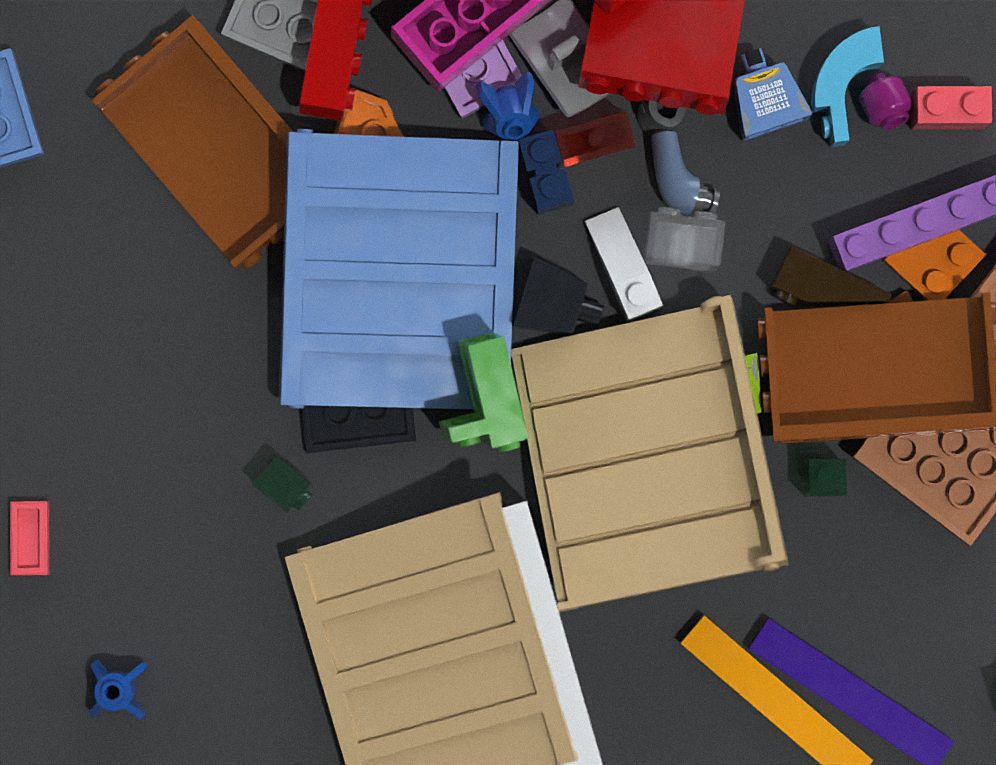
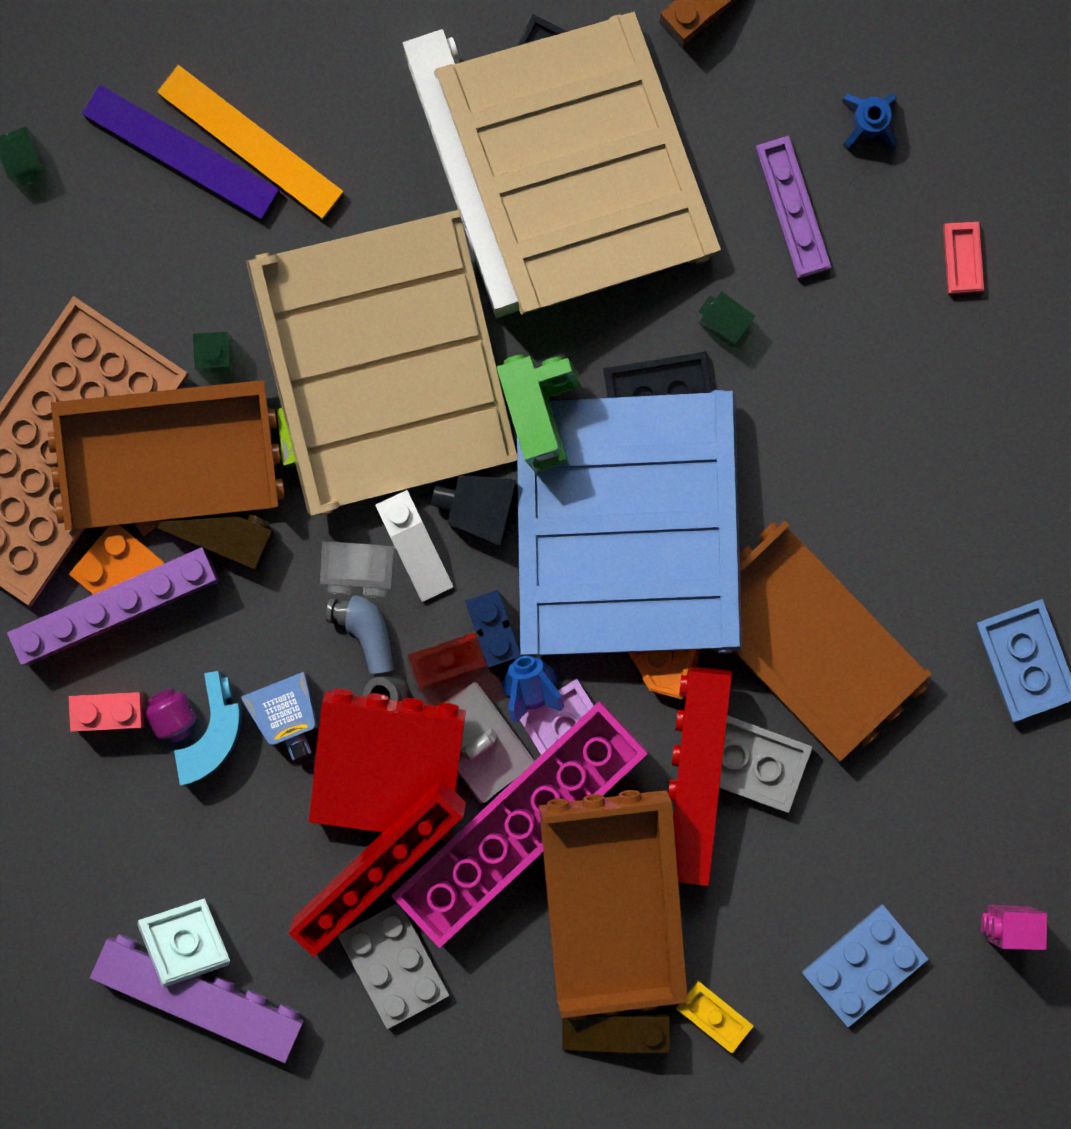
camera: 175 degrees right, 0 degrees up
none -> medium lavender tile [755,135,831,279]

